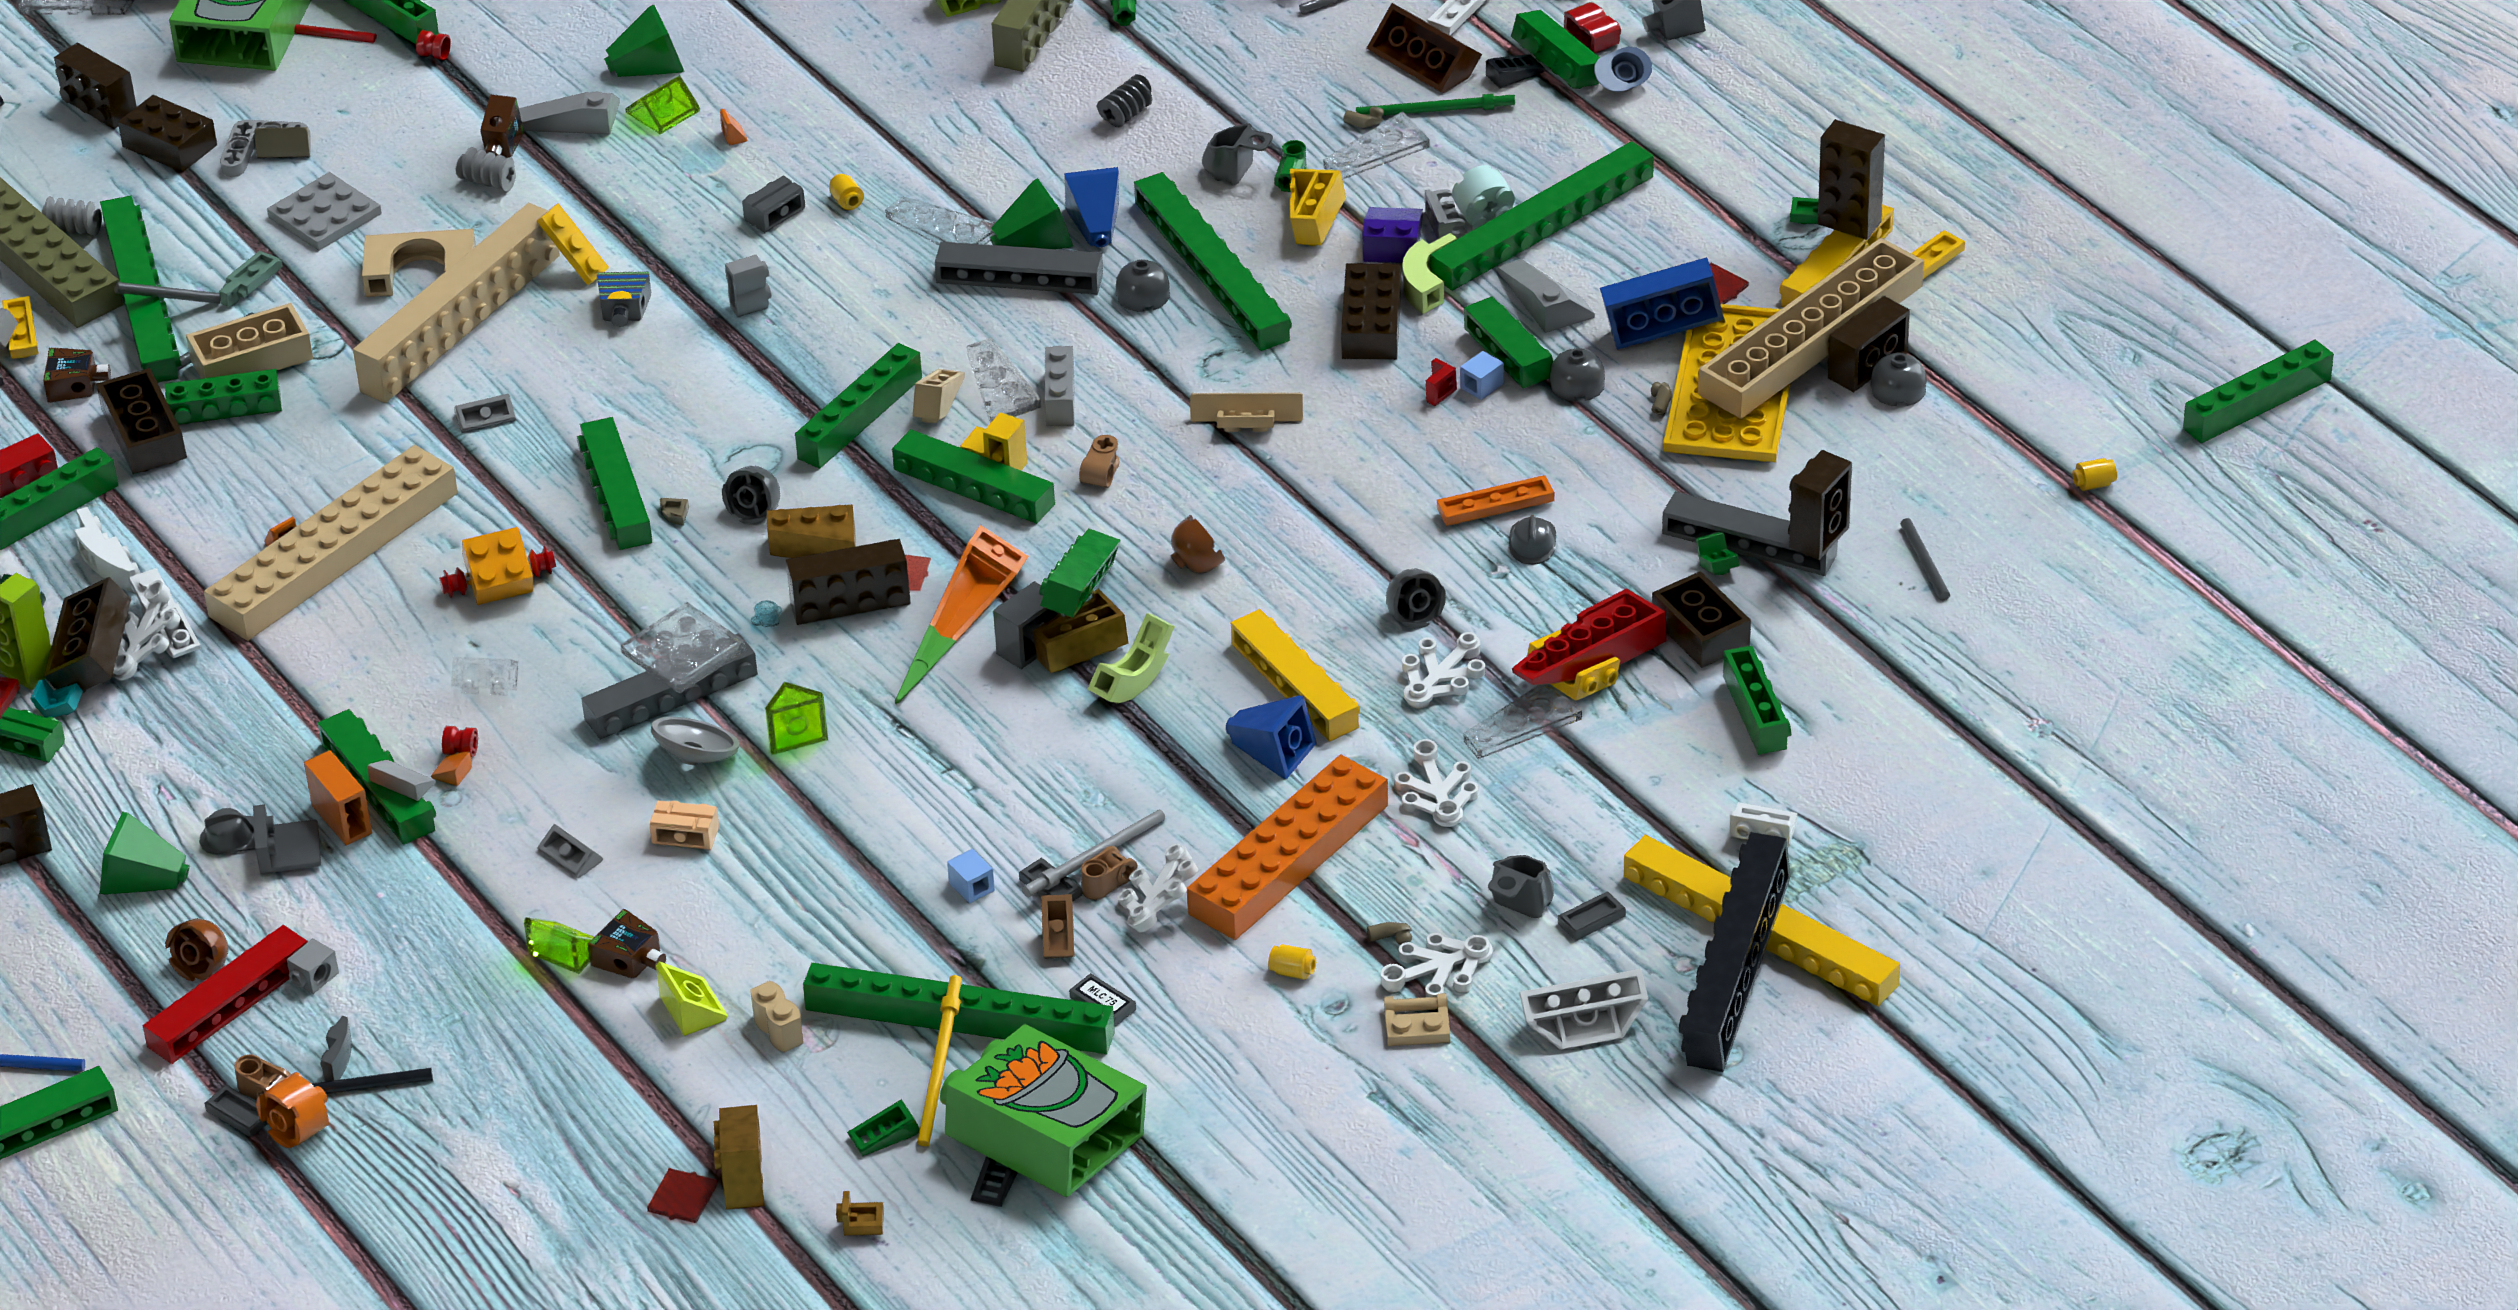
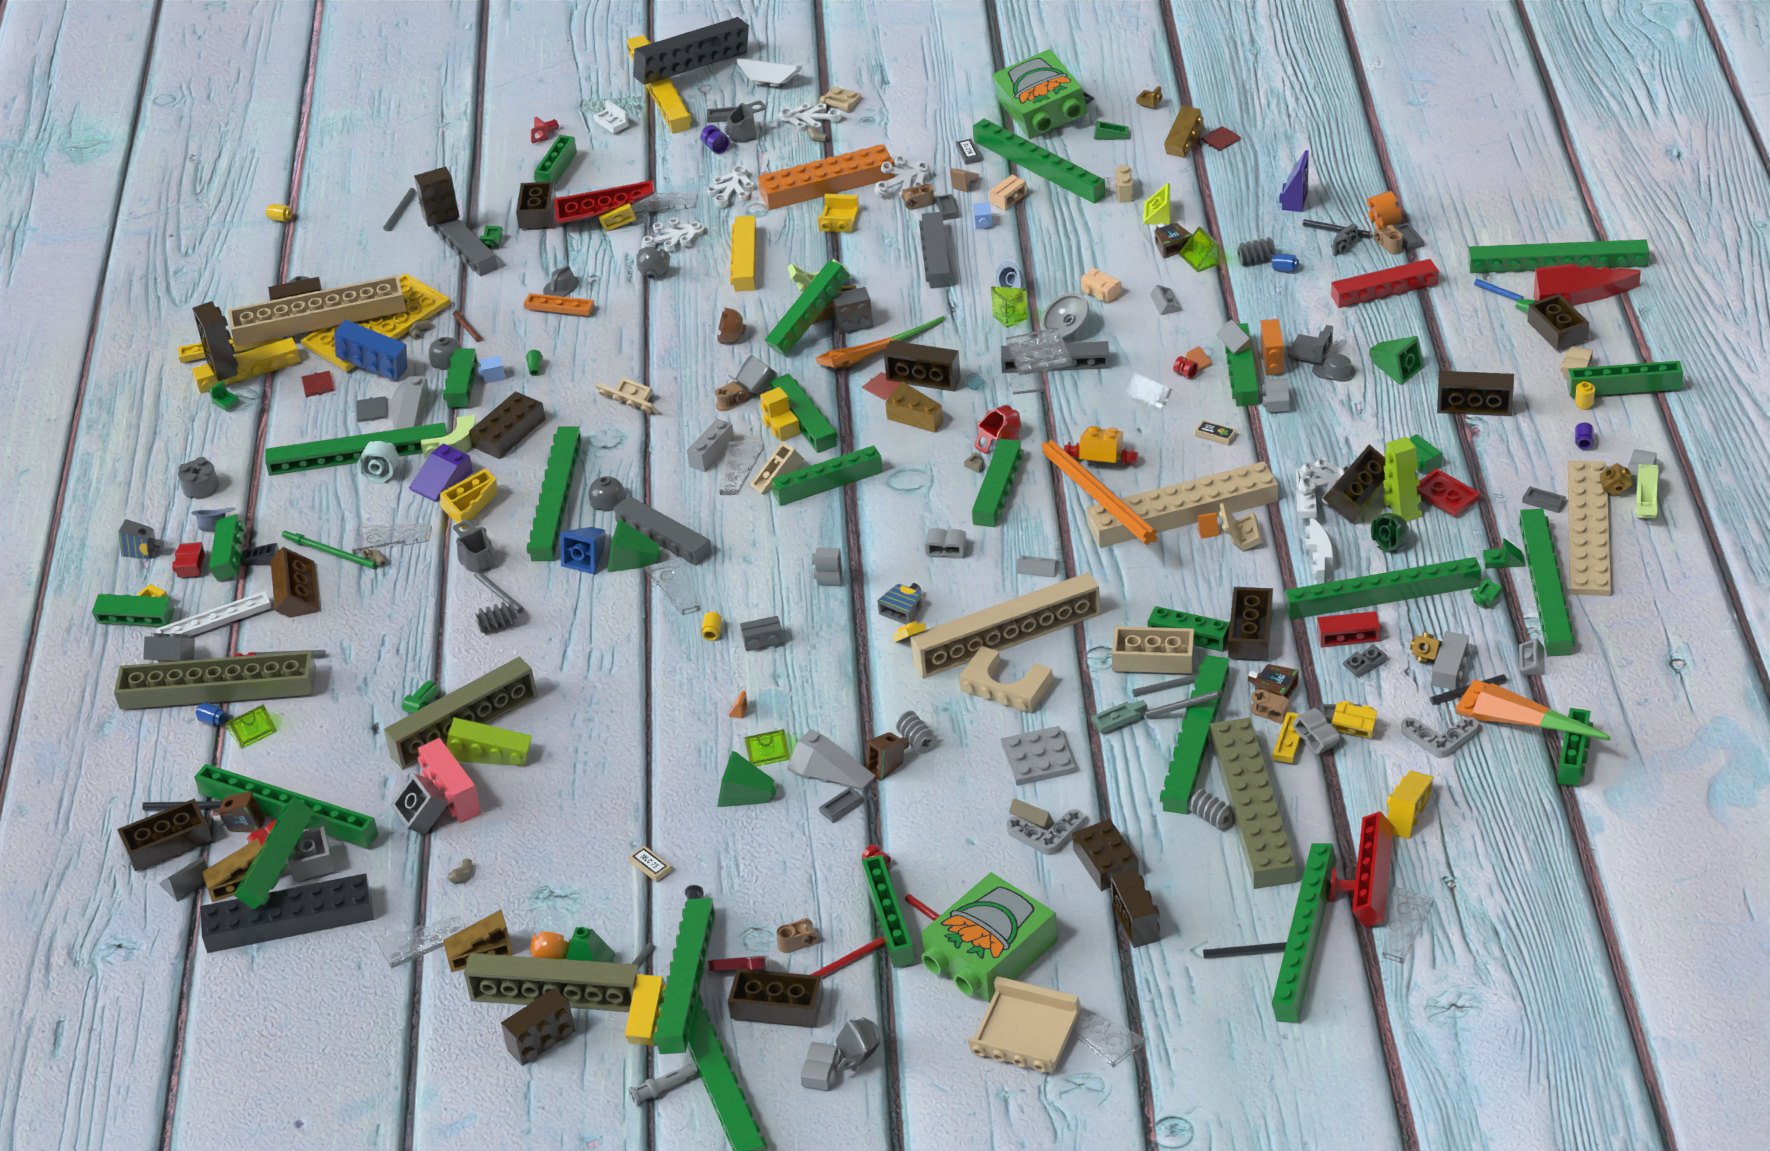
camera: 145 degrees left, 0 degrees up
dark orange cylinder [165,918,228,981] -> none
light grey brick [287,938,339,994] -> none
dark grey cylinder [722,465,780,524] -> none
yellow bar [917,975,962,1147] -> none
light grey bar [1022,809,1165,897] -> none
blue slope [1226,696,1317,779] -> none
yellow brick [1268,944,1317,980] -> none
green piece [1274,140,1307,192] -> none
light grey hinge [1425,189,1468,240] -> none
red bracket [1425,358,1457,406] -> none
green brick [2183,339,2334,444] -> none
none -> dark grey brick [178,457,219,499]
none -> dark grey piece [357,396,387,422]
none -> copper bar [453,311,482,342]
none -> dark grey bar [474,571,524,613]
none -> green cone [526,350,543,376]
none -> red bracket [531,117,559,144]
none -> dark purple wheel [700,125,730,154]
none -> piece [728,355,777,393]
none -> yellow panel [818,194,860,233]
none -> dark grey tile [819,787,864,823]
none -> dark grey brick [919,212,951,289]
none -> light grey brick [925,528,966,558]
none -> red piece [974,405,1022,454]
none -> light nougat brick [989,175,1027,210]
none -> sand blue piece [996,261,1024,301]
none -> orange axle [1041,440,1158,545]
none -> tile [1195,420,1236,445]
none -> tan bracket [1219,503,1263,552]
none -> dark grey piece [1237,237,1276,265]
none -> medium nougat piece [1251,689,1291,723]
none -> light grey brick [1262,378,1289,412]
none -> blue brick [1272,254,1299,272]
none -> dark purple slope [1279,150,1309,212]

